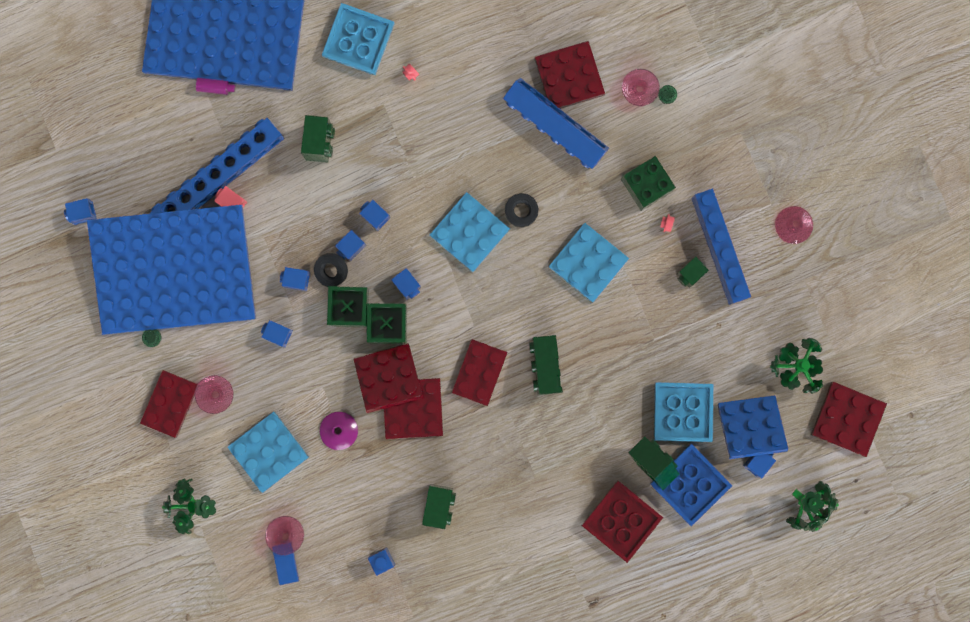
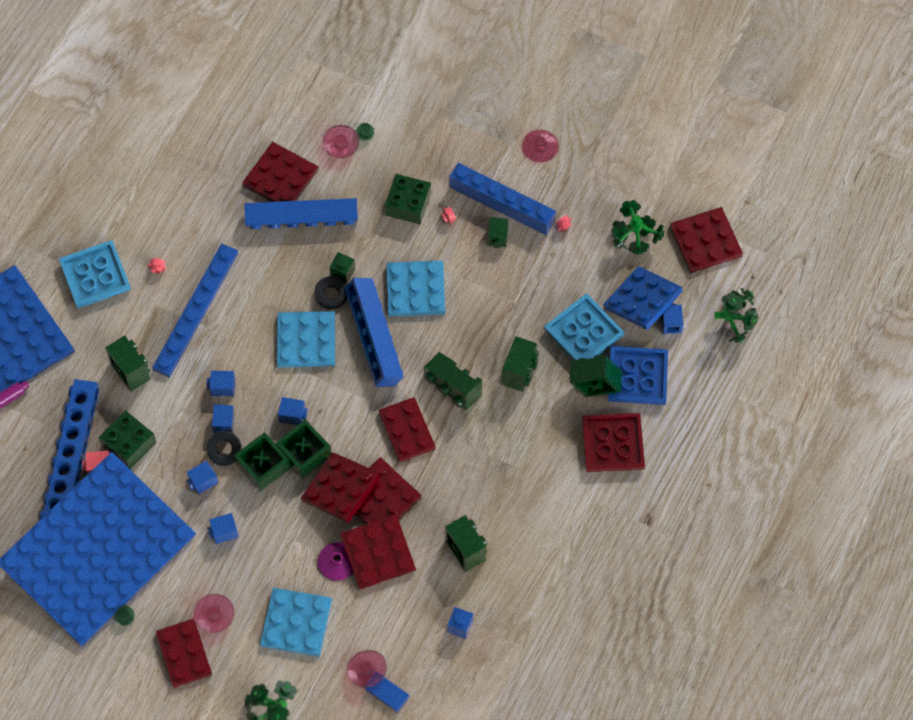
camera: 40 degrees left, 20 degrees down
none -> dark green brick [98,410,156,469]
none -> blue plate [152,243,239,378]
none -> dark green brick [329,252,356,284]
none -> dark red plate [340,514,416,590]
none -> blue brick [345,278,404,387]
none -> dark green brick [501,336,539,392]
none -> coral plate [555,215,572,232]

